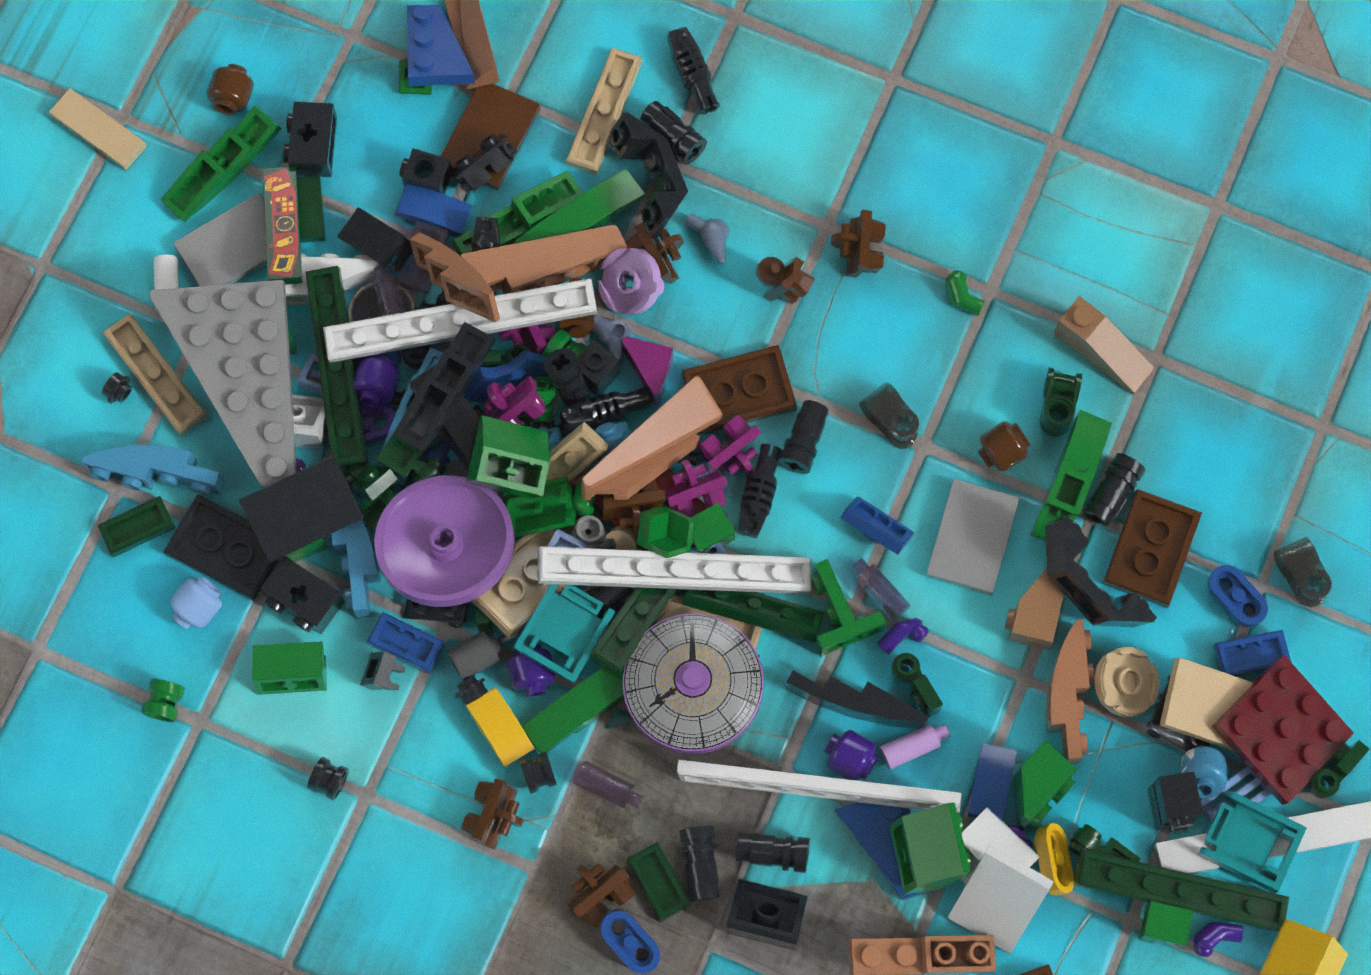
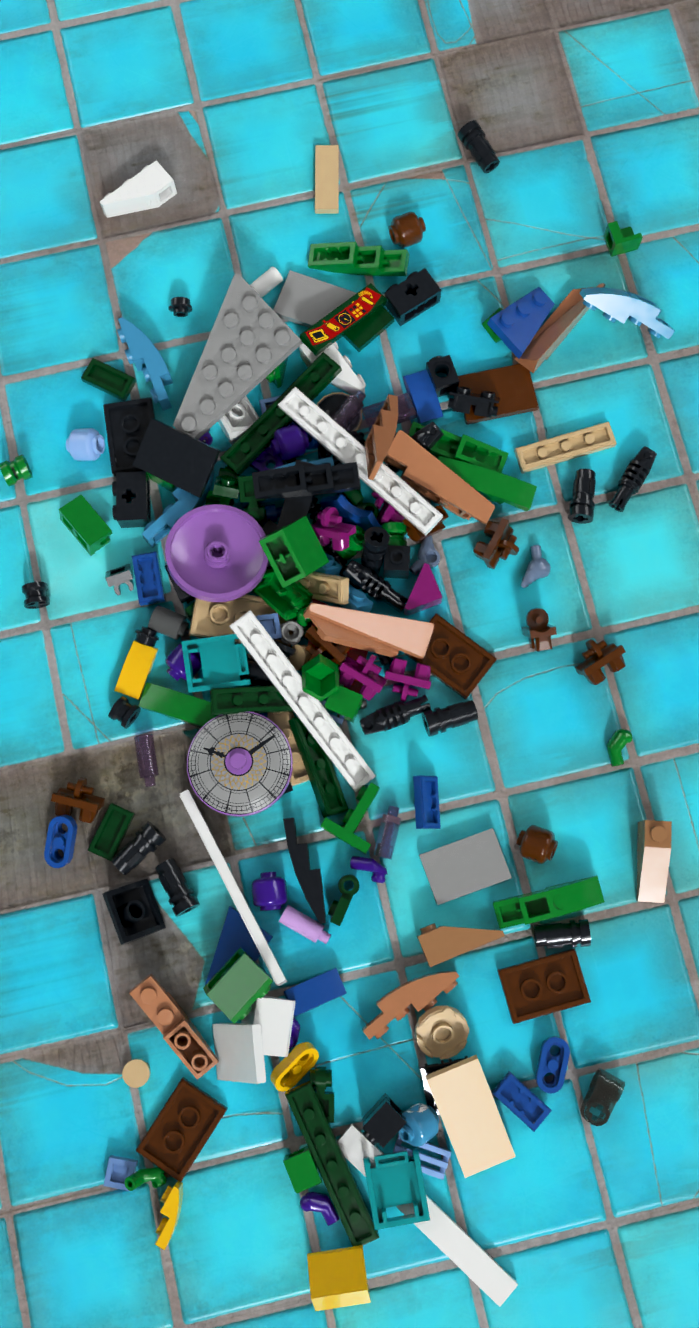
camera: 55 degrees right, 5 degrees up
tan tile [103,313,208,436] -> none
black hinge [337,207,413,272] -> none
reddish brown hips [461,778,524,850] -> none
lavender plate [599,248,664,315] -> none
black slope [610,113,688,239] -> none
clear smoke piece [859,382,919,449] -> none
green slope [1014,740,1078,831] -> none
dark green piece [1040,367,1082,436] -> none
black slope [1045,516,1157,627] -> none
dark red plate [1212,655,1354,805] -> none
dark green plate [1309,740,1370,799] -> none

